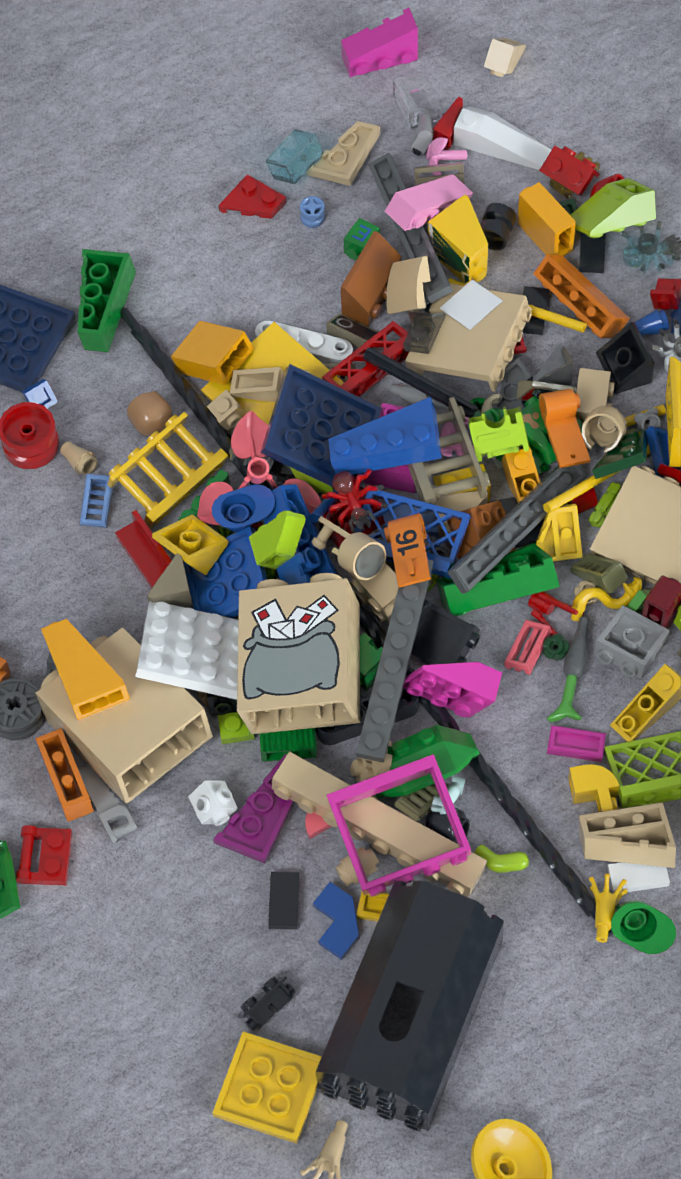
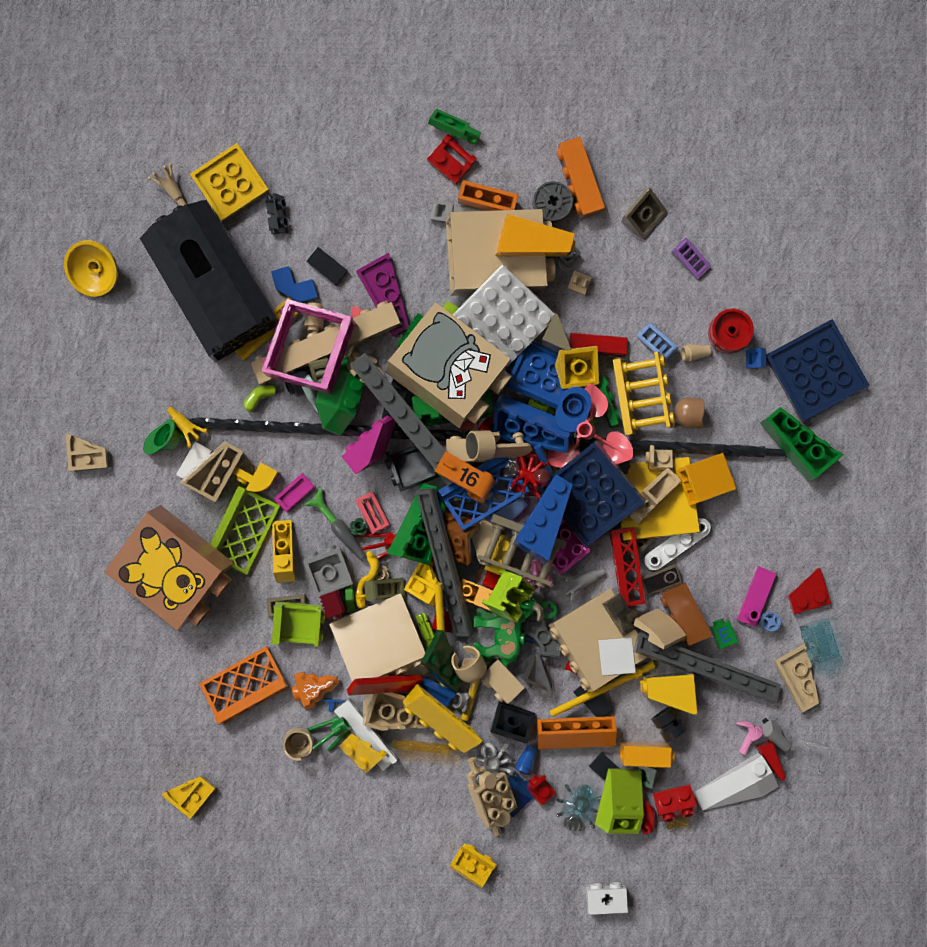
camera: 120 degrees right, 25 degrees up
white brick [188,780,238,826] -> none
lime slope [249,511,306,569] -> none
dark pink wedge [341,7,418,77] -> none
black axle [363,347,477,418] -> none
bright pink brick [385,174,473,231] -> none
dark tan tile [414,162,465,186] -> none
tan slope [484,37,526,77] -> none
dark tan slope [517,380,576,401] -> none
orange door [539,389,591,468] -> none
none -> red slope [482,571,501,590]
none -> tan tile [567,270,592,296]
none -> dark pink piece [737,566,777,627]

